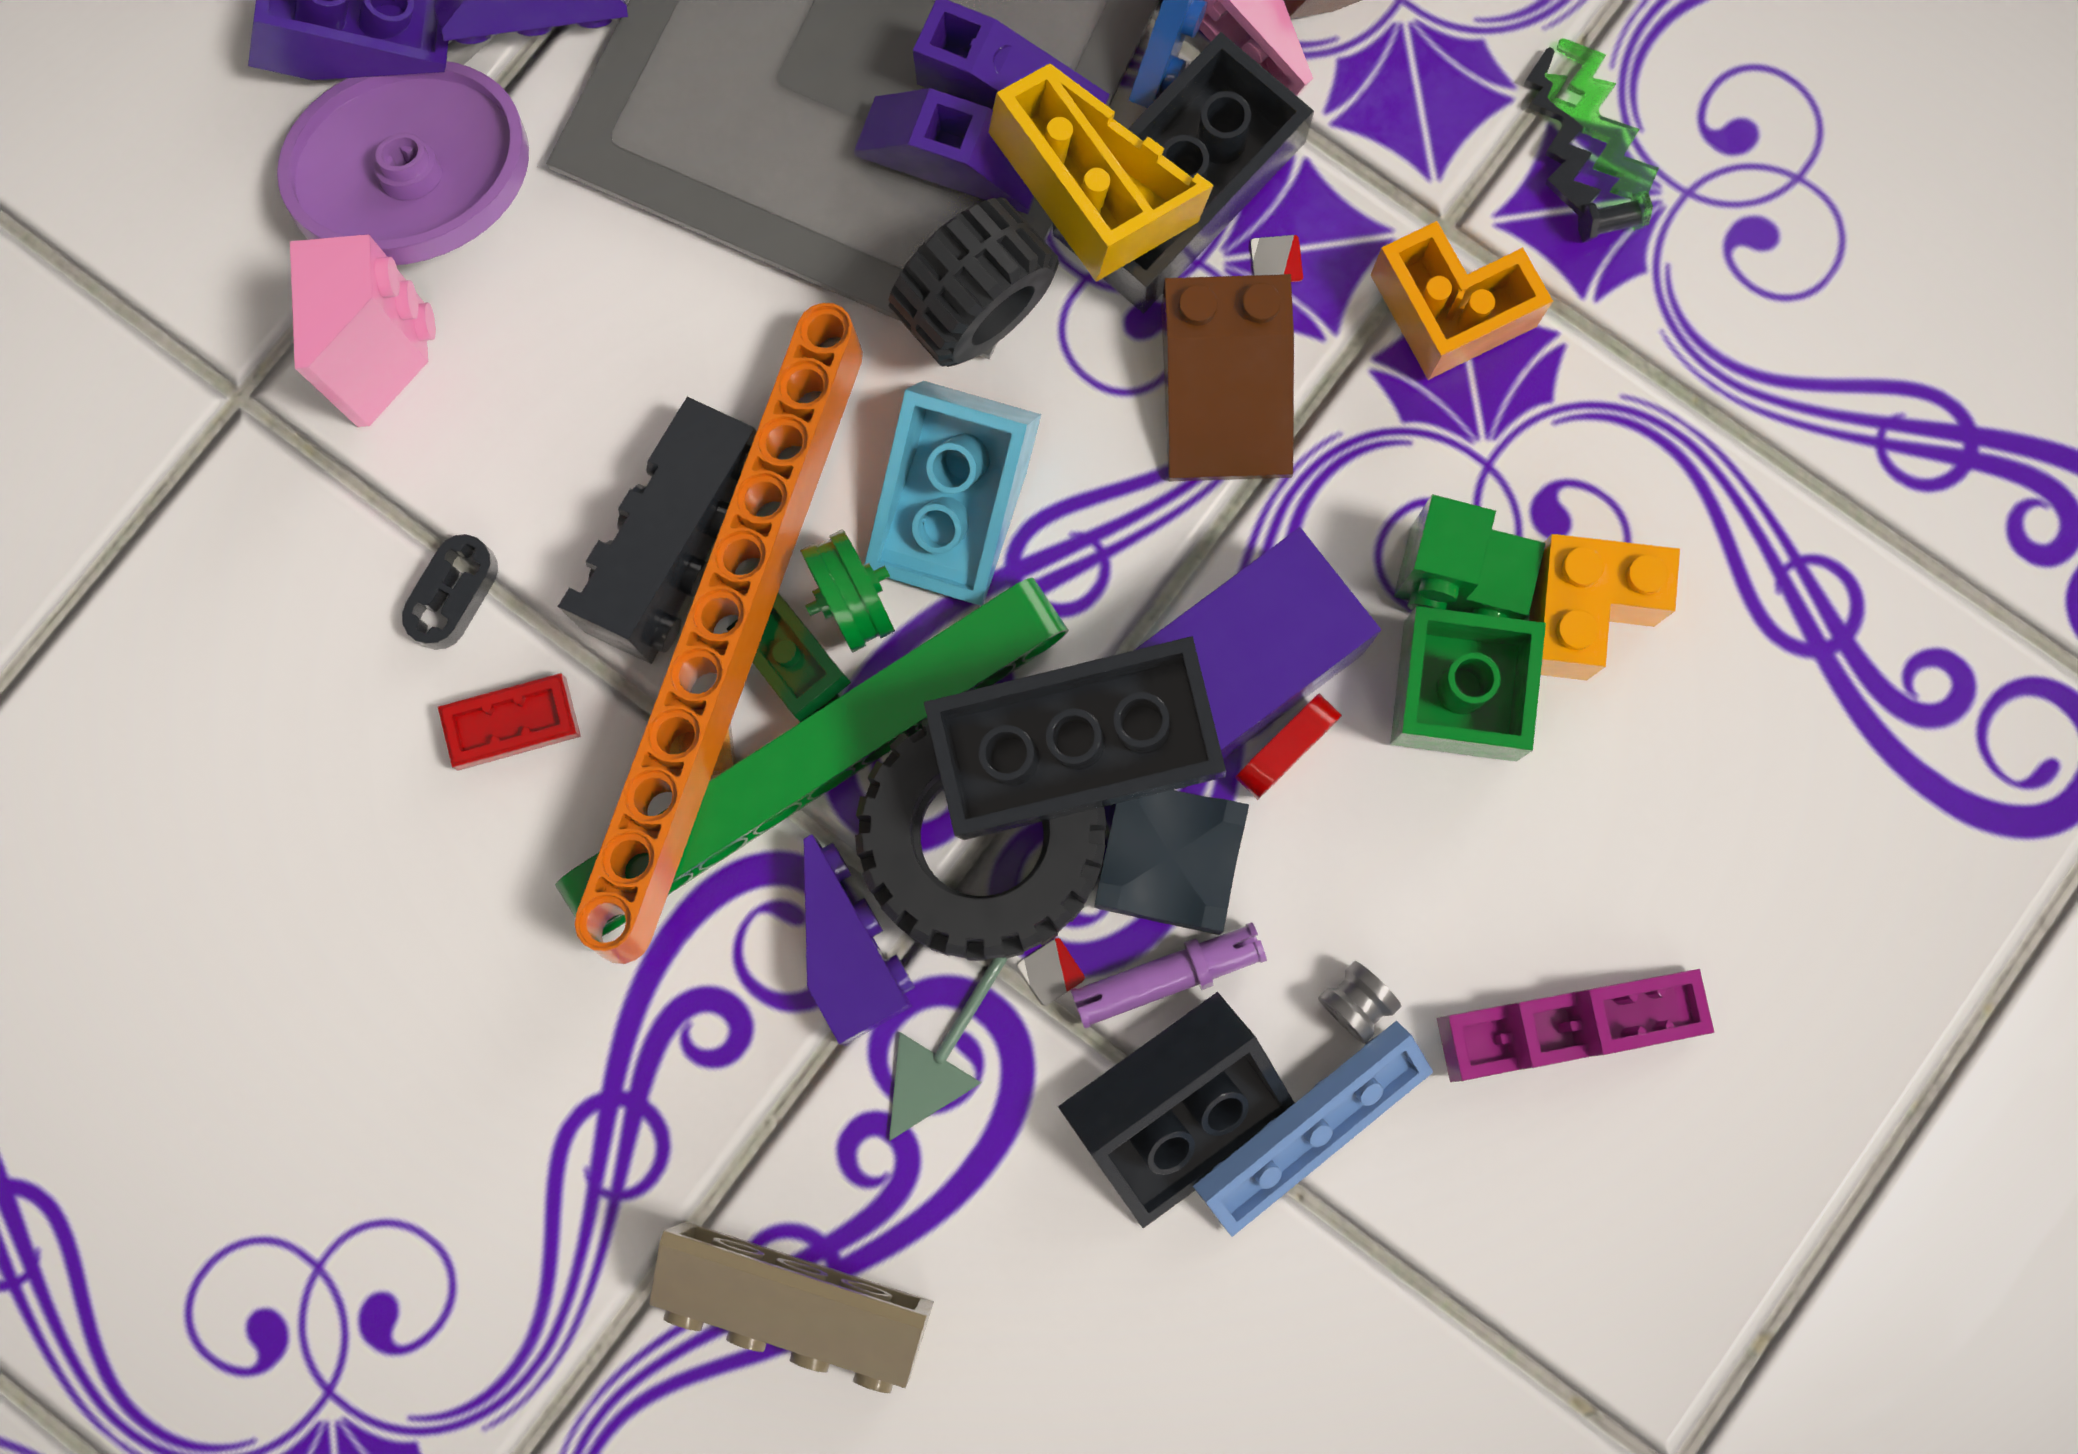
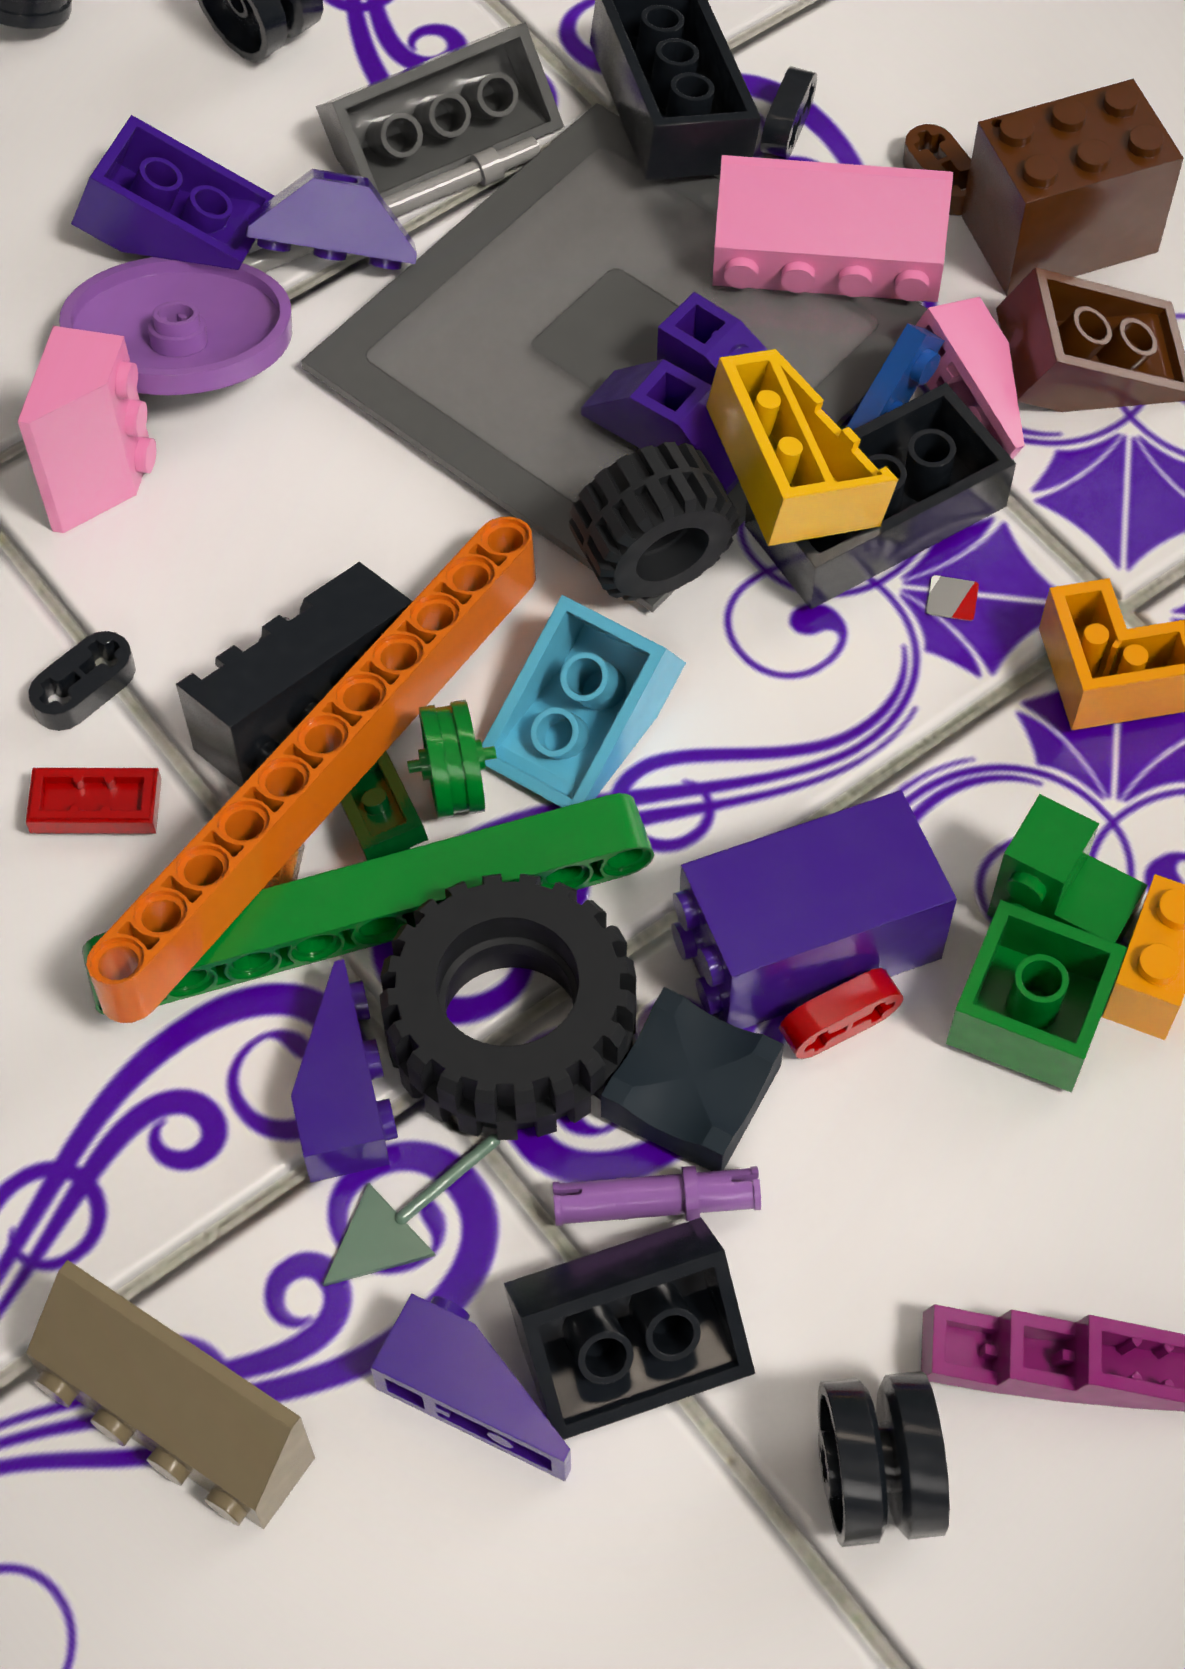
camera: 15 degrees right, 20 degrees down
black brick [924,636,1226,840] -> none
light grey sticker [1018,938,1085,1006] -> none
reddish brown slope [1161,274,1294,482] -> none
medium blue plate [1193,1020,1433,1237] -> none
flat silver wheel [1318,961,1402,1043] -> none
none -> dark purple slope [371,1293,571,1481]
none -> black wheel [818,1371,950,1547]

